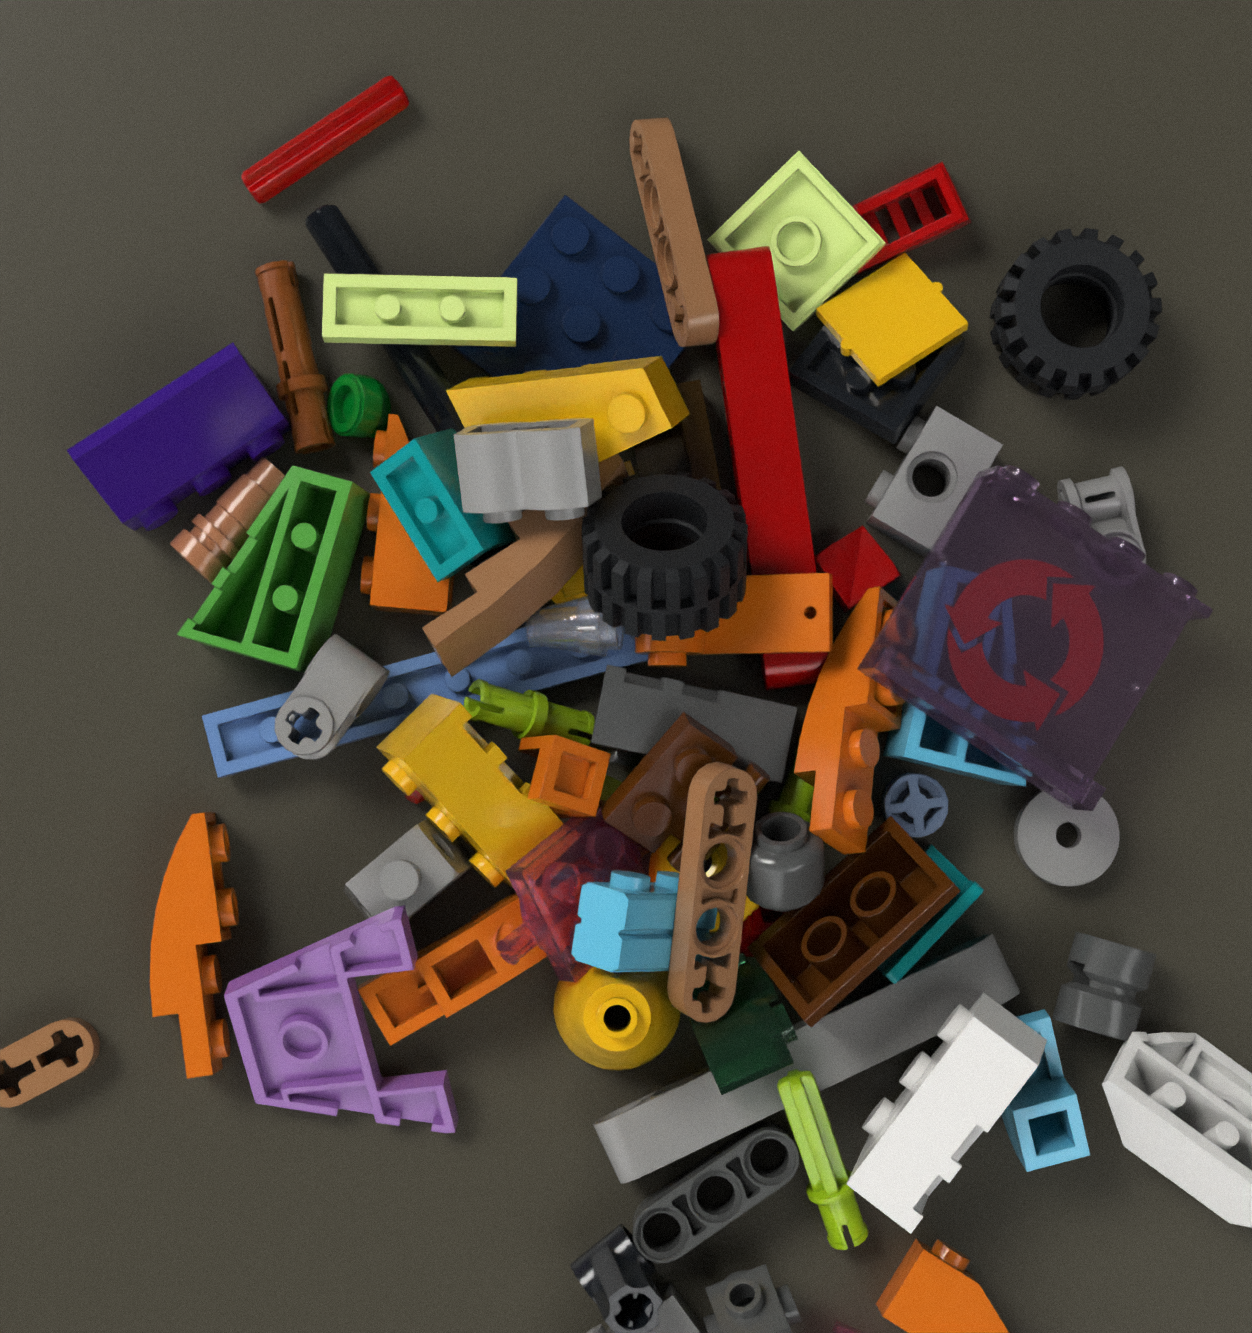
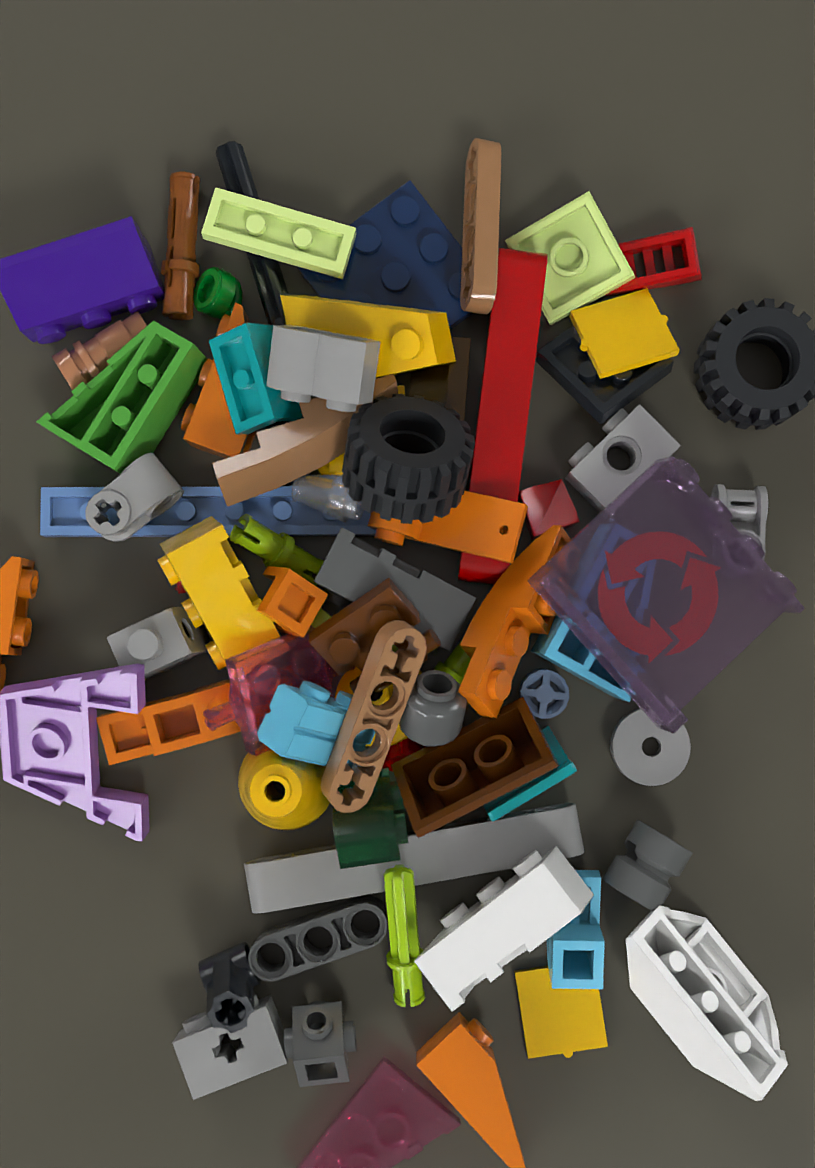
camera: 25 degrees right, 0 degrees up
red axle [241,75,409,204] -> none
none -> yellow piece [514,966,608,1059]

